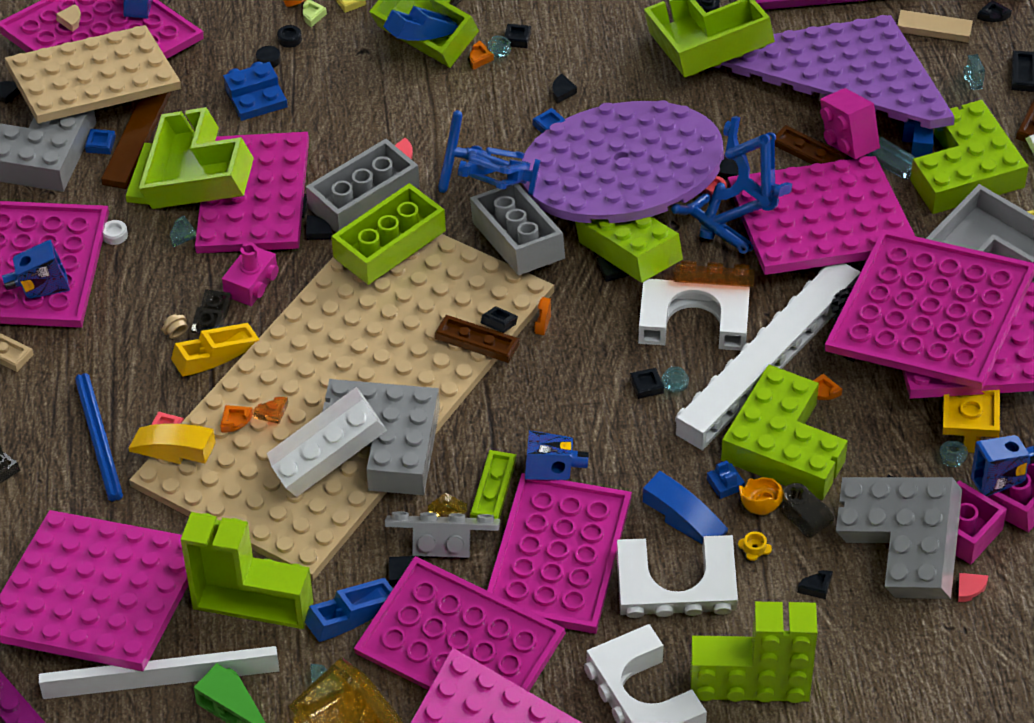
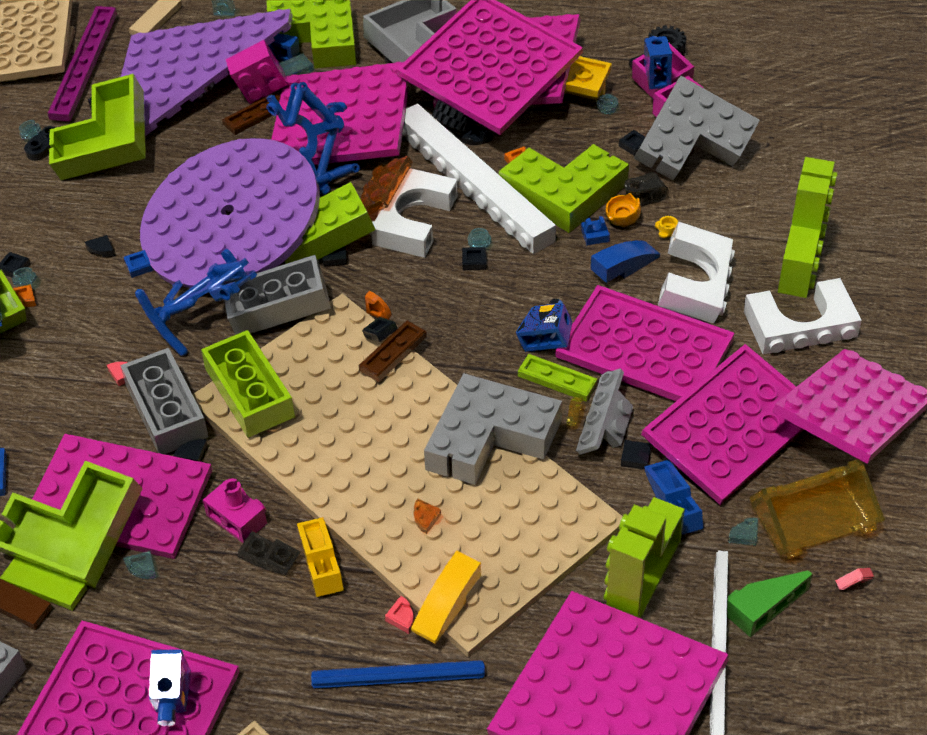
camera: 75 degrees left, 0 degrees up
white tile [103,220,128,245] -> none
tan plate [162,314,188,339] -> none
orange tile [220,405,253,432] -> none
white slope [267,387,387,497] -> none
black tile [797,570,833,600] -> none

